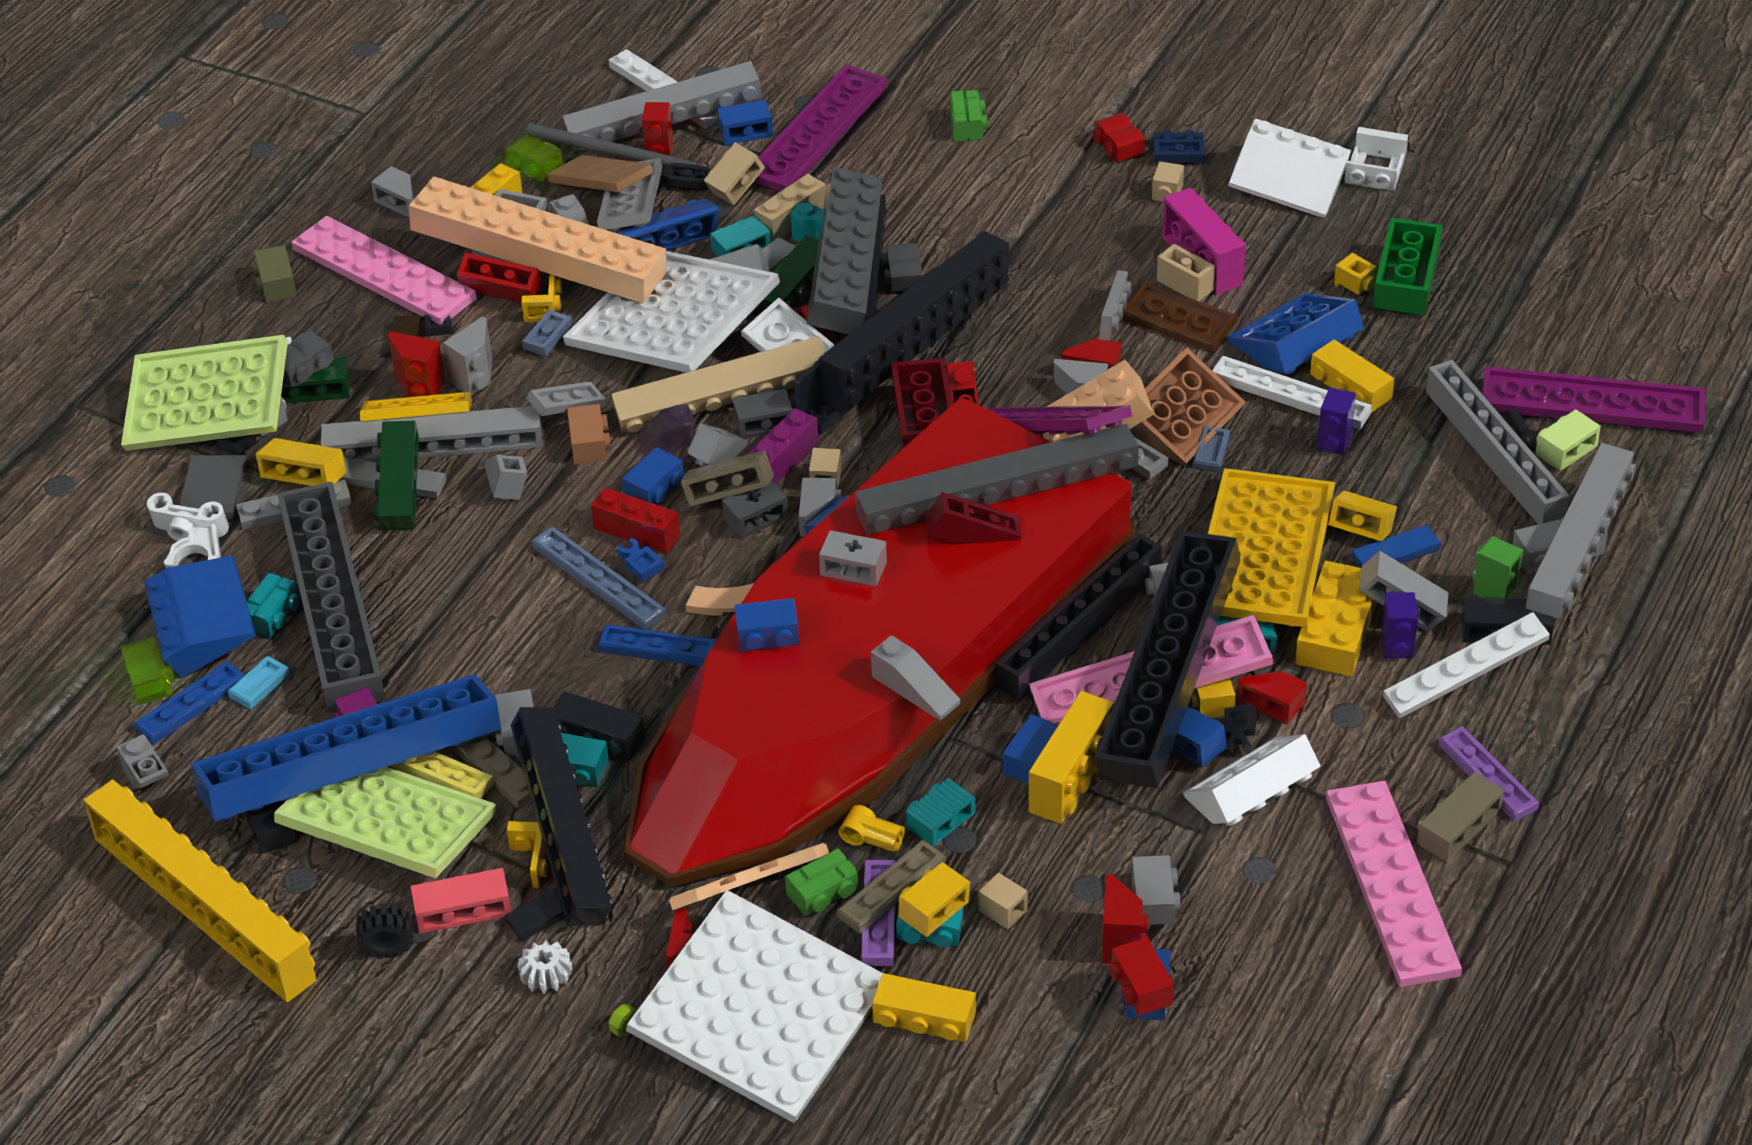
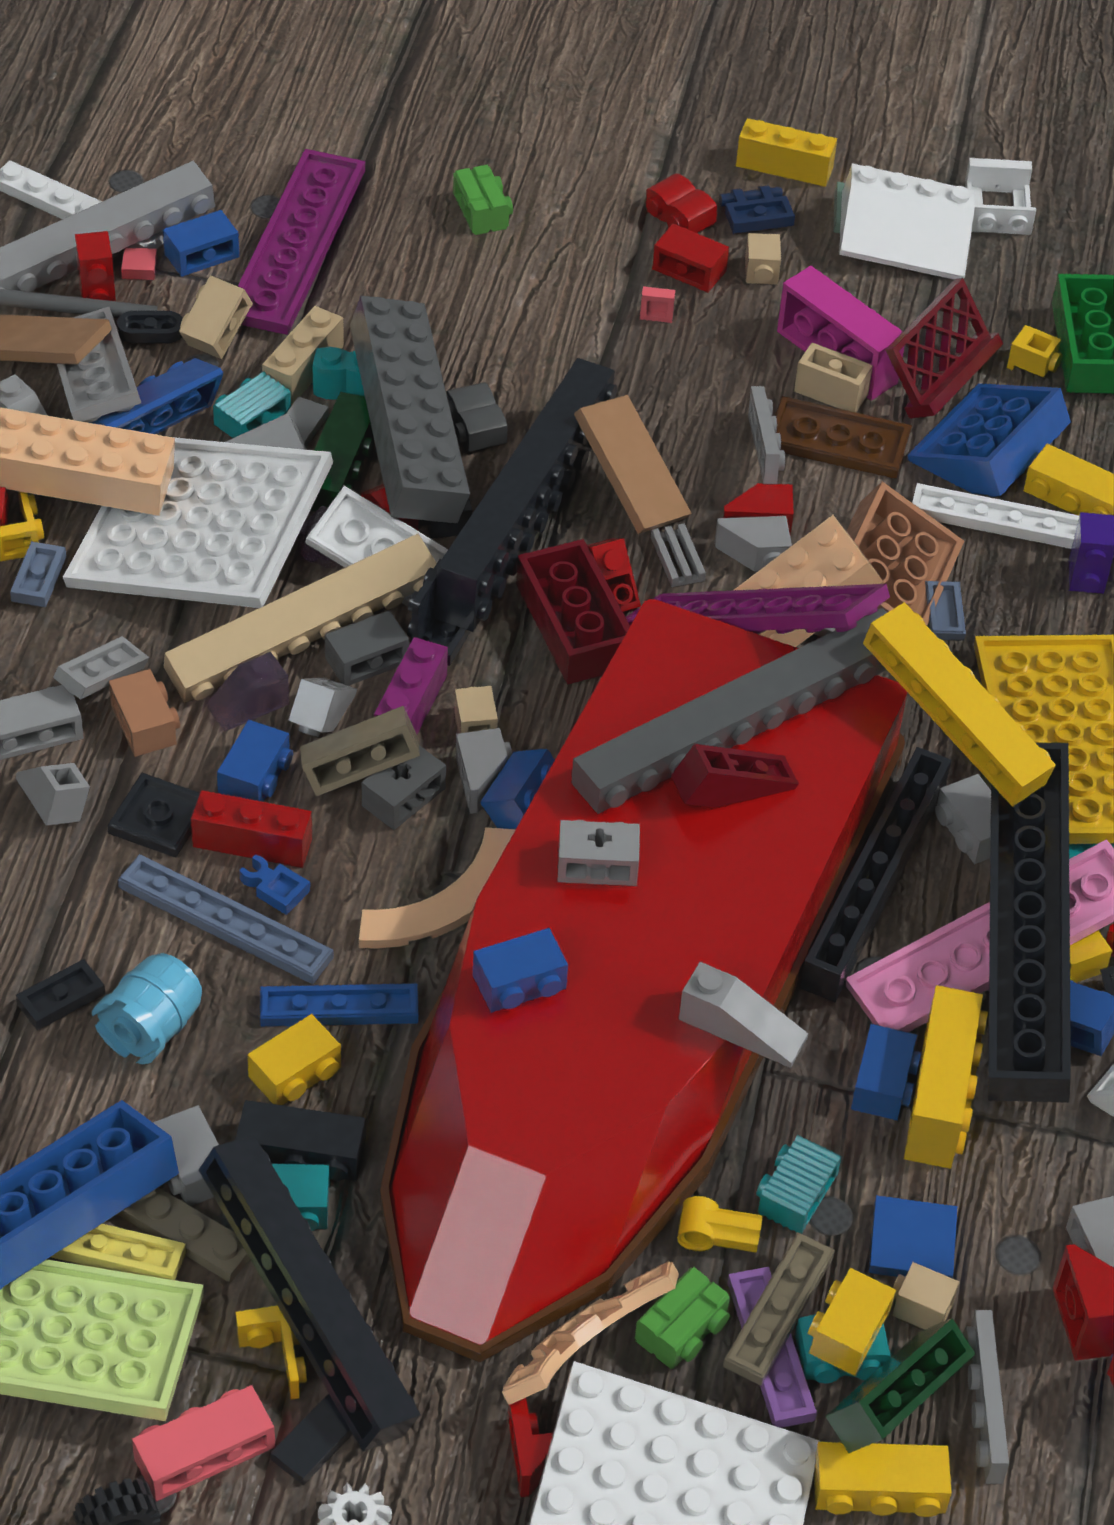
camera: 20 degrees left, 5 degrees up
none -> black plate [16,959,106,1031]
none -> medium azure piece [92,953,202,1065]
none -> black tile [107,772,200,858]
none -> coral tile [121,247,157,280]
none -> yellow piece [247,1014,341,1105]
none -> medium nougat tile [574,395,692,534]
none -> coral tile [640,286,675,323]
none -> light grey tile [651,523,706,587]
none -> red brick [652,224,729,293]
none -> yellow brick [736,118,837,187]
none -> dark green brick [825,1318,975,1453]
none -> yellow brick [863,602,1056,807]
none -> blue tile [869,1195,957,1279]
none -> dark red fence [885,278,1003,419]
none -> light grey plate [964,1310,1009,1484]

